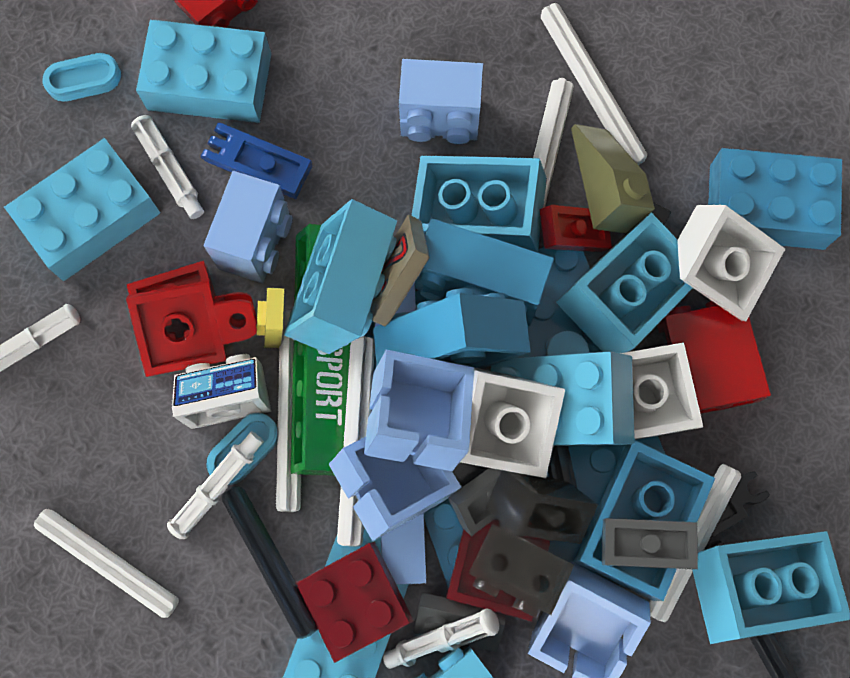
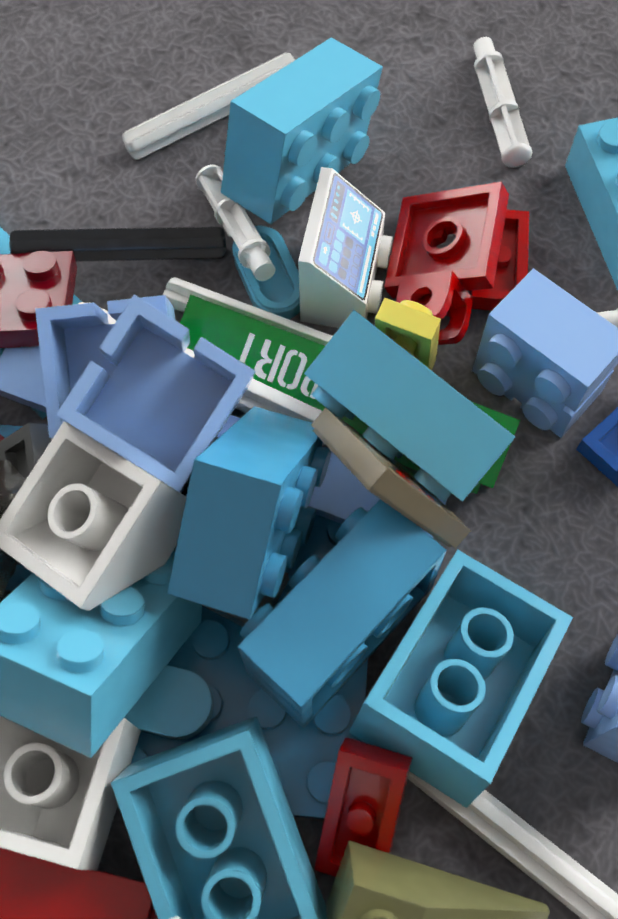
camera: 115 degrees right, 10 degrees down
none -> medium azure brick [221,37,383,225]

